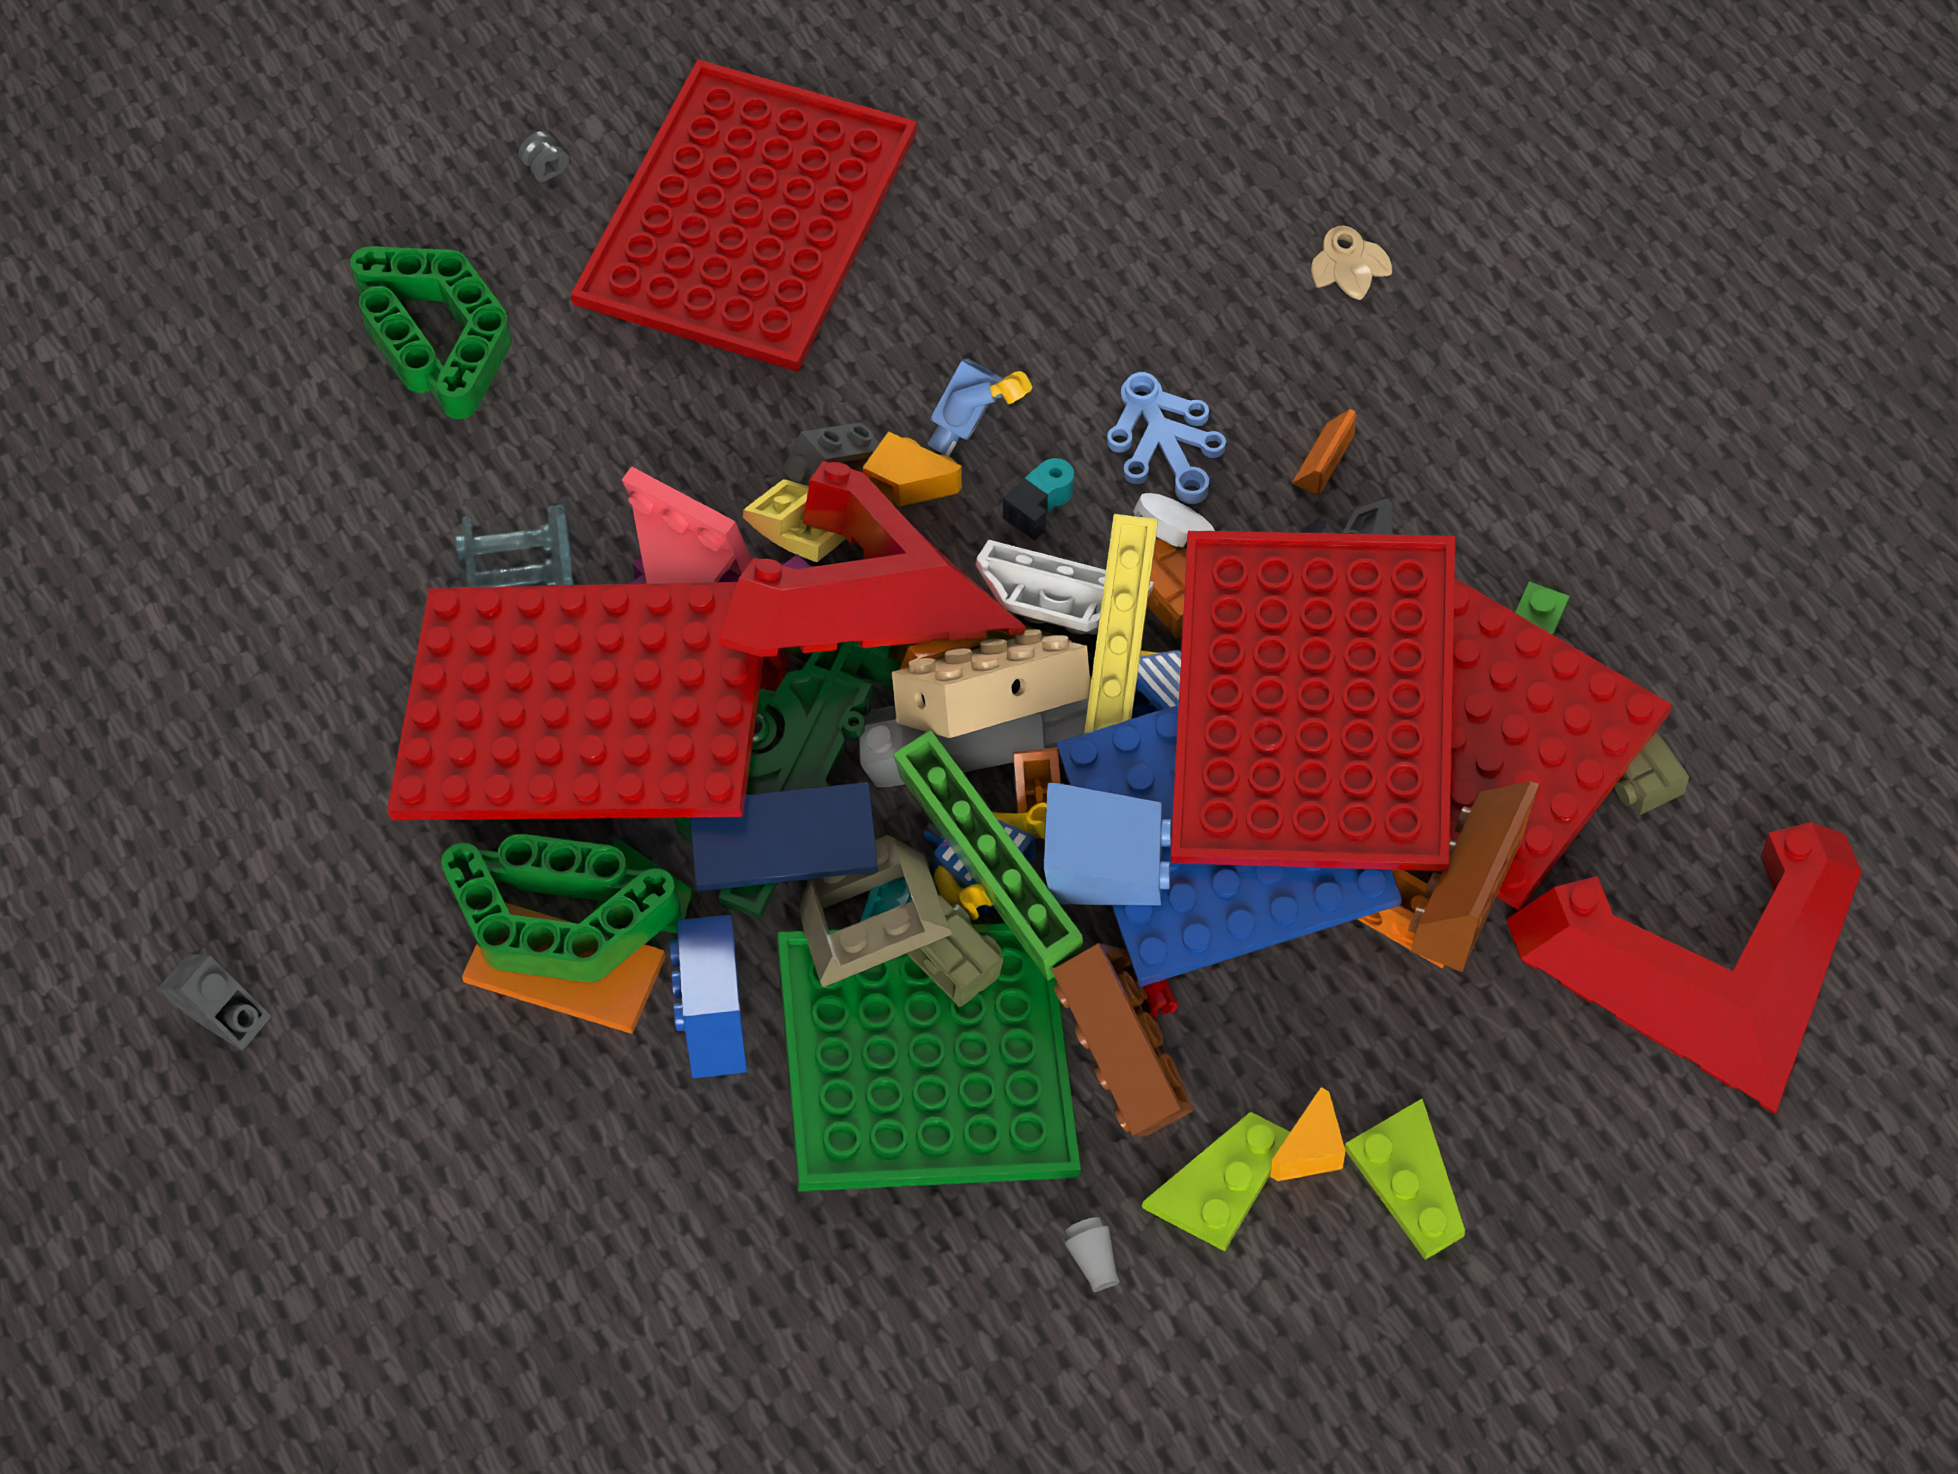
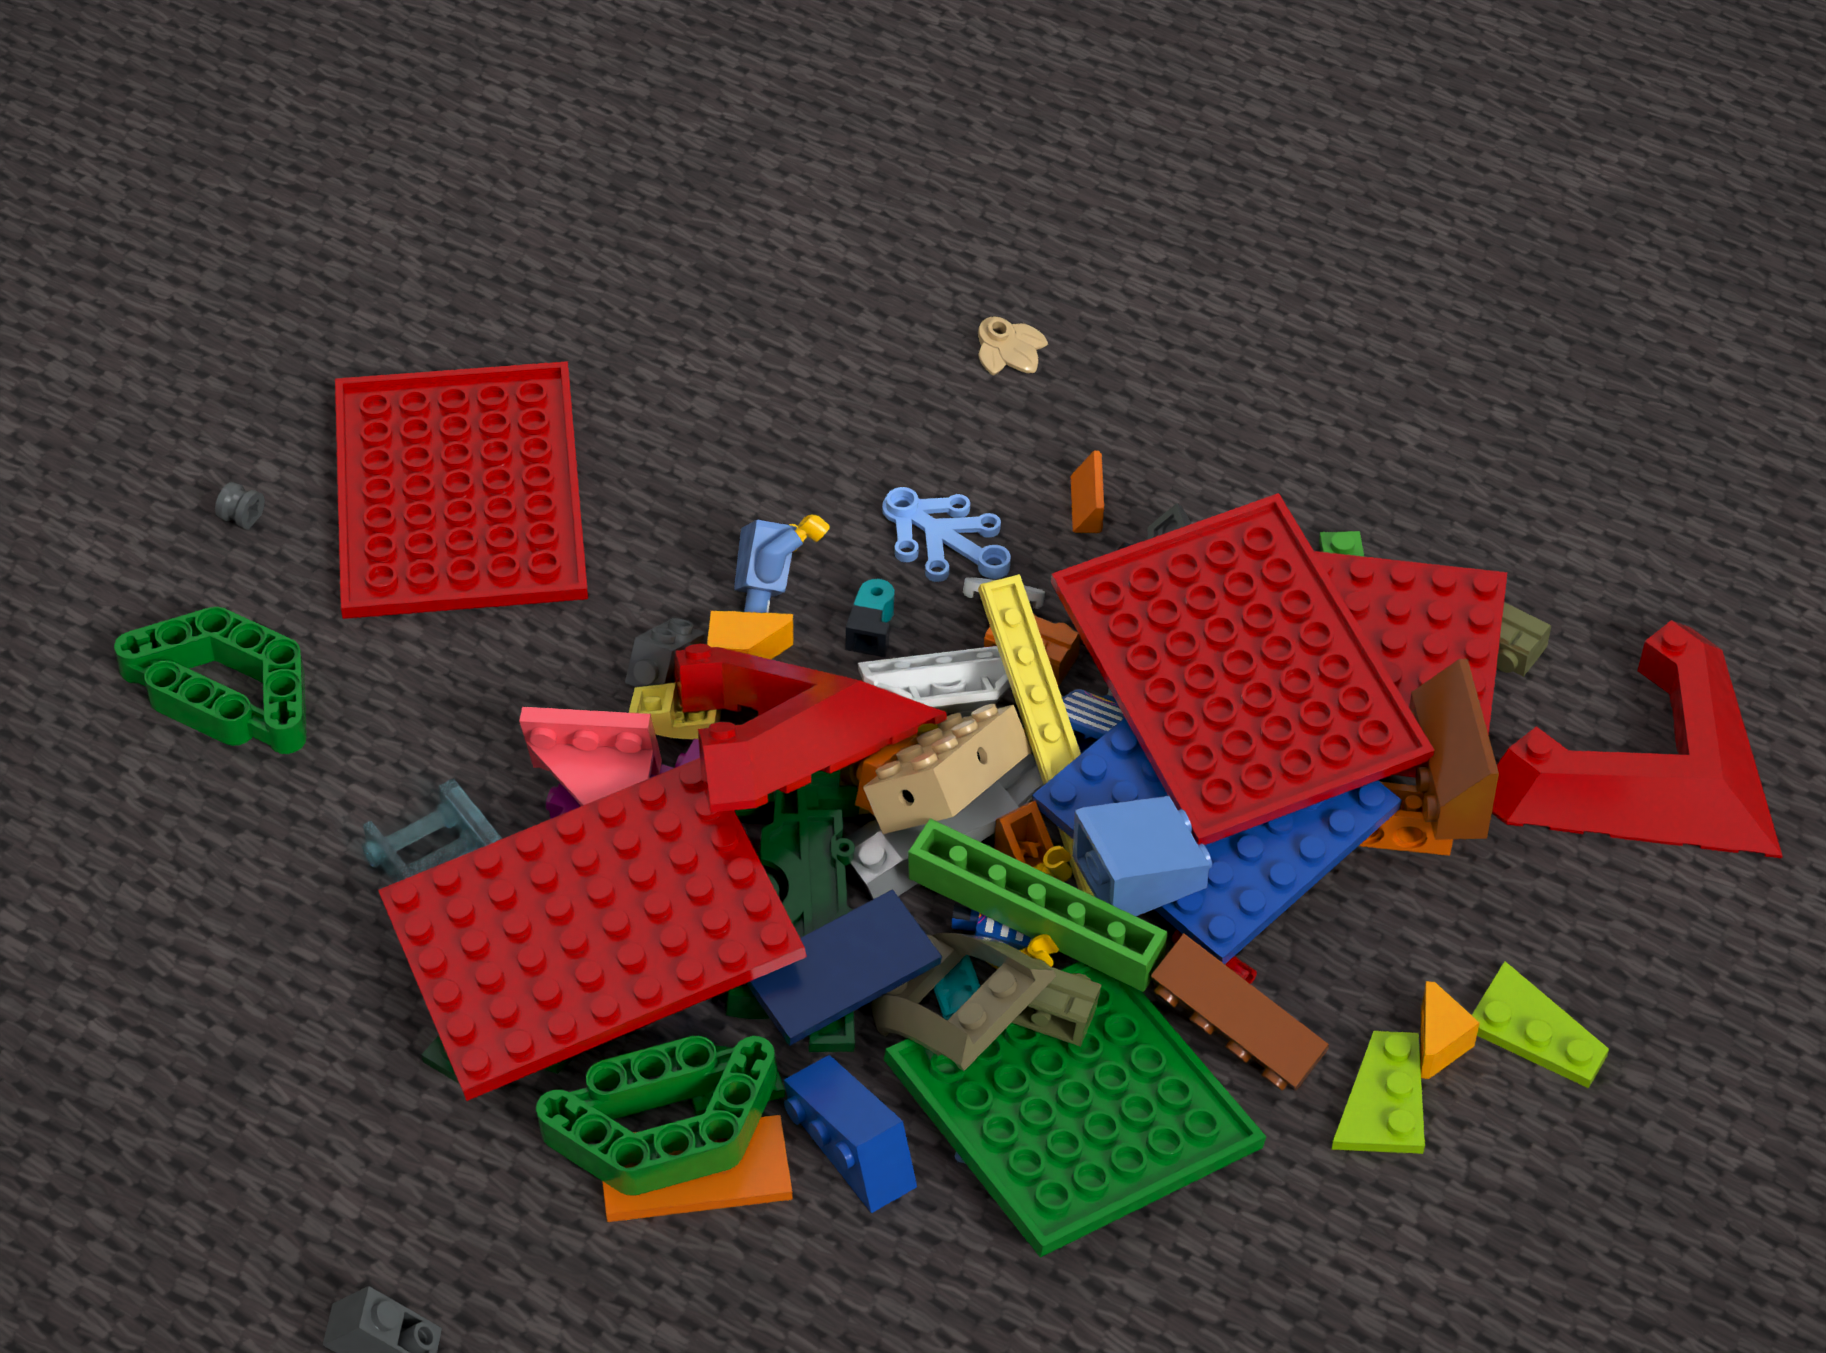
camera: 30 degrees left, 10 degrees down
light grey cone [1065,1217,1120,1292] -> none

